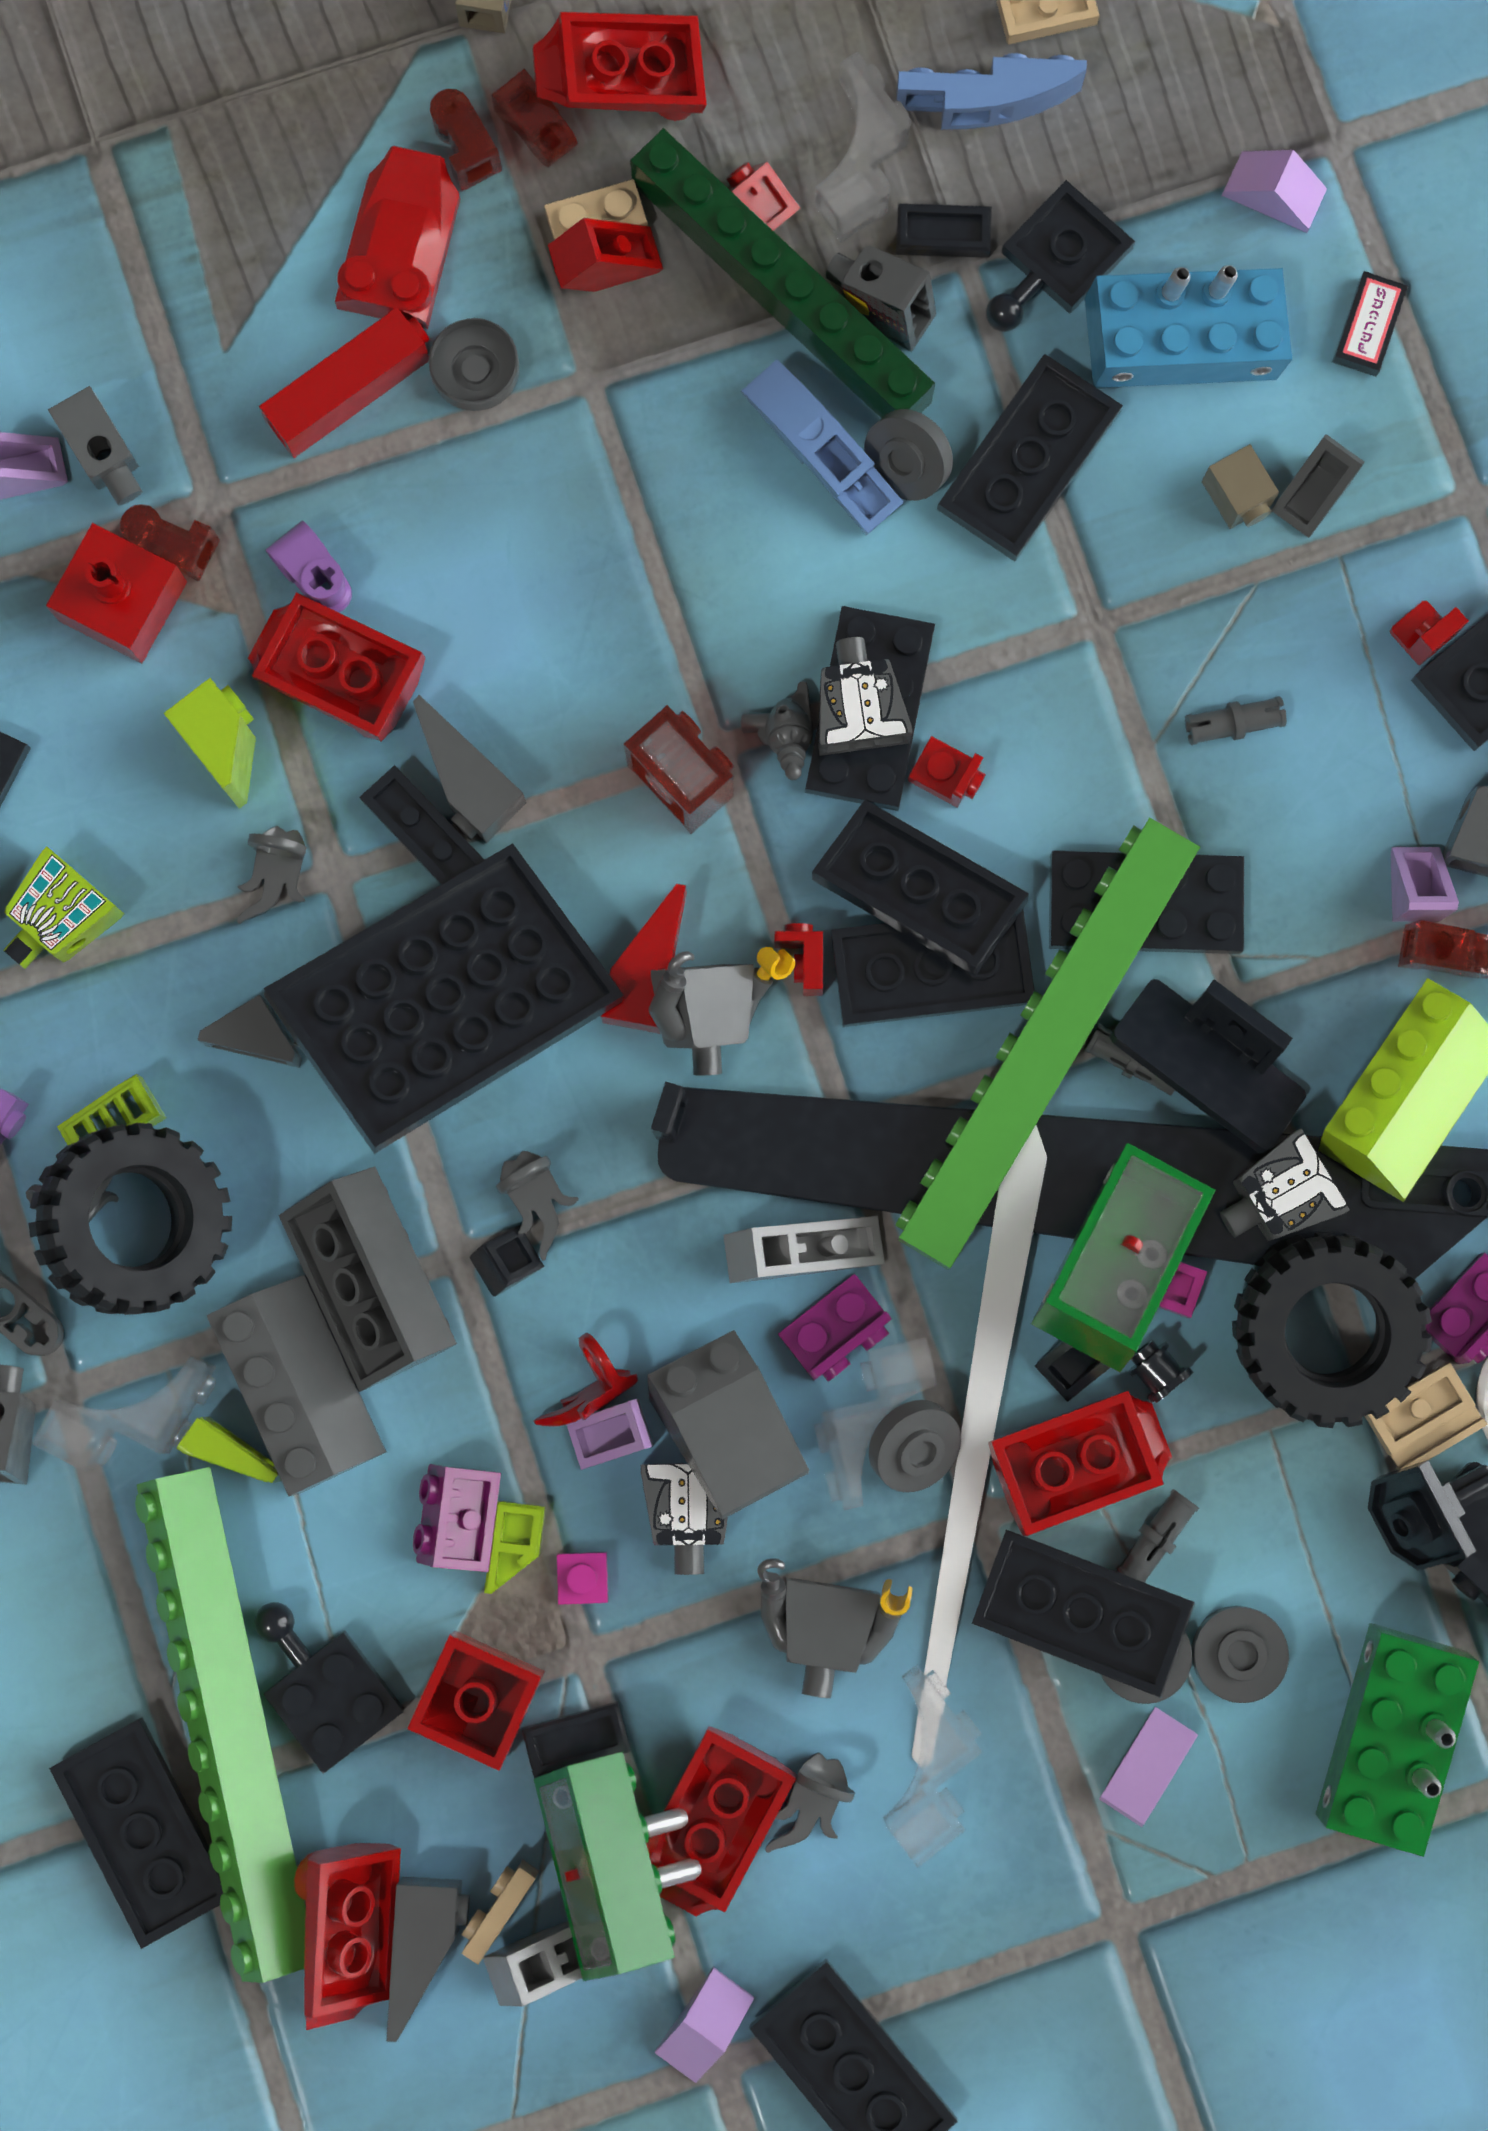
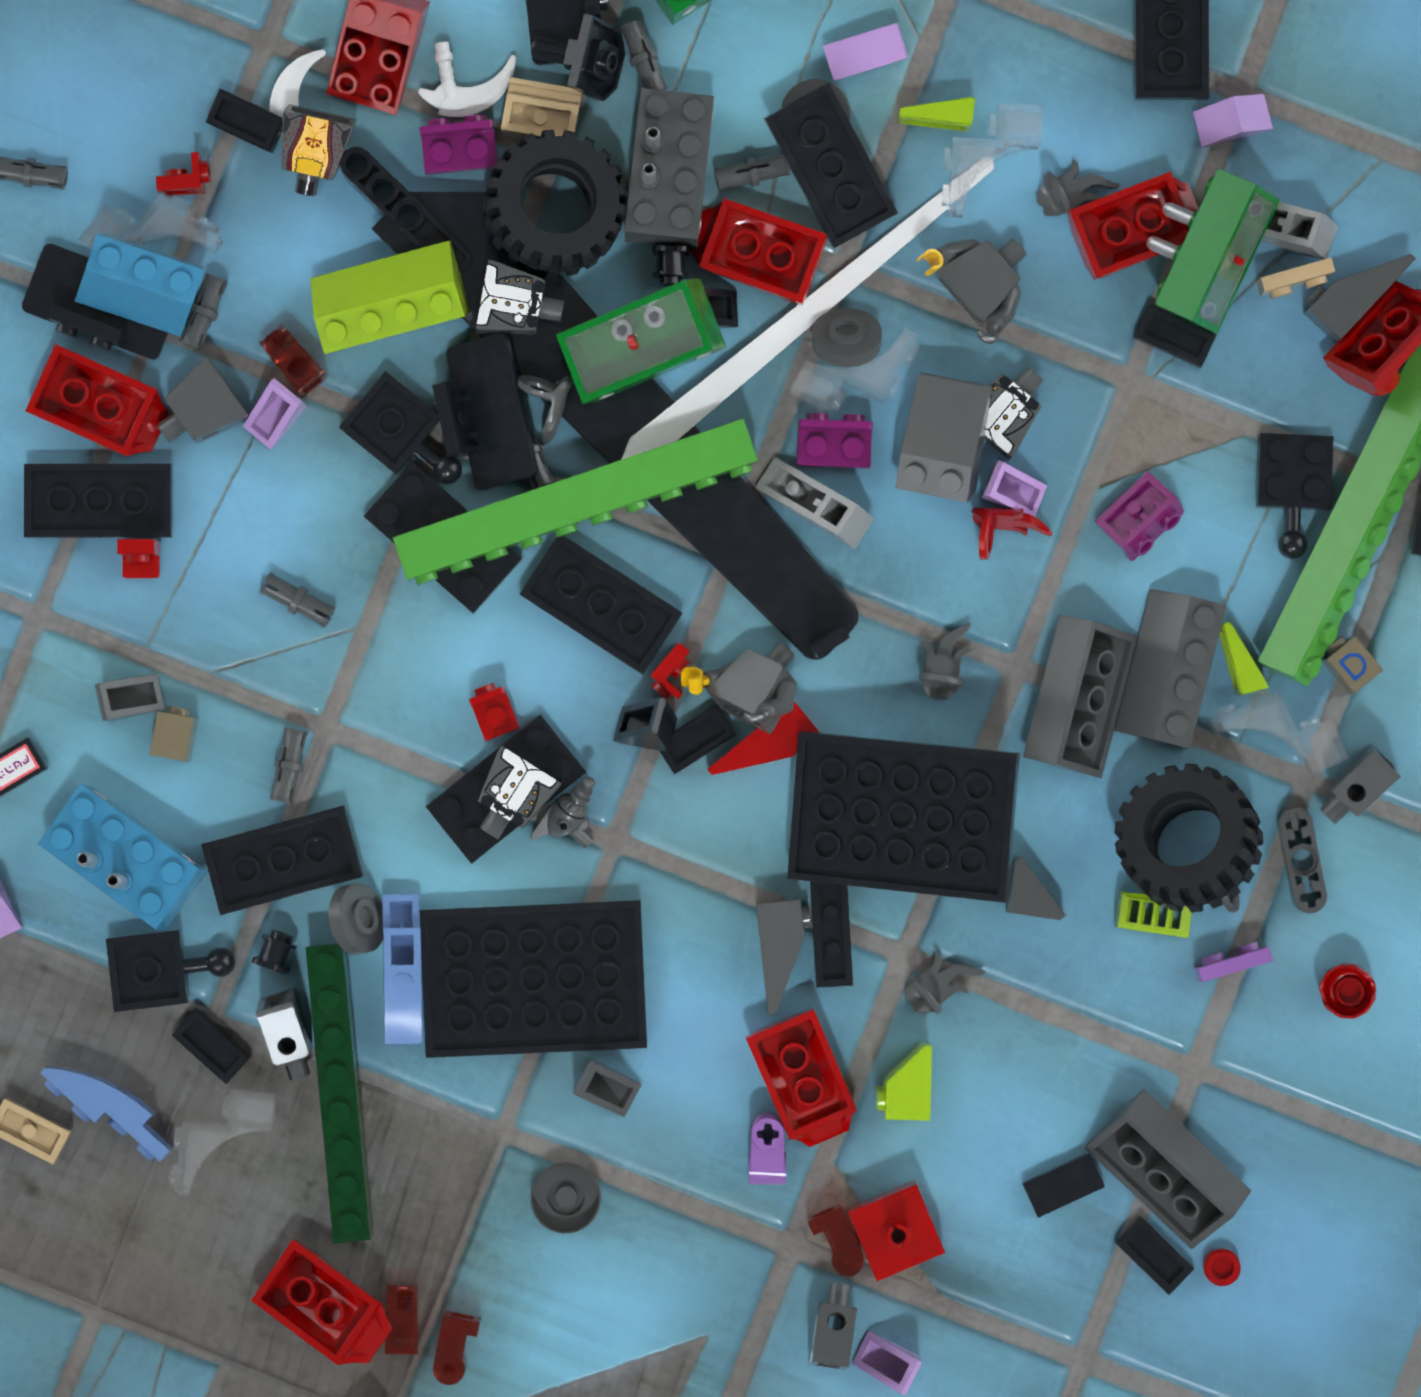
camera: 140 degrees left, 5 degrees up
torso [3,846,125,969] -> none
red brick [259,307,430,458] -> none
red slope [335,146,461,329] -> none
red slope [407,1630,545,1771] -> none
black slope [470,1225,545,1297] -> none
lime tile [484,1501,546,1594] -> none
tan plate [544,179,648,240] -> none
red slope [547,218,663,292] -> none
dark pink plate [557,1552,609,1605] -> none
clear red piece [624,705,734,834] -> none
bracket [726,162,800,231] -> none
black plate [812,800,1029,976] -> none
dark pink plate [1159,1262,1207,1318] -> none
dark grey piece [1191,1606,1289,1703] -> none
none -> black brick [252,929,297,974]
none -> dark grey pin [270,727,308,804]
none -> black plate [339,371,462,484]
none -> black plate [419,900,647,1058]
none -> dark grey piece [517,375,573,445]
none -> dark grey slope [573,1057,641,1117]
none -> black slope [613,697,677,752]
none -> dark grey pin [620,19,668,91]
none -> dark grey piece [624,88,714,250]
none -> black tile [660,704,736,775]
none -> lime slope [897,97,975,132]
none -> dark tan brick [1321,636,1383,695]

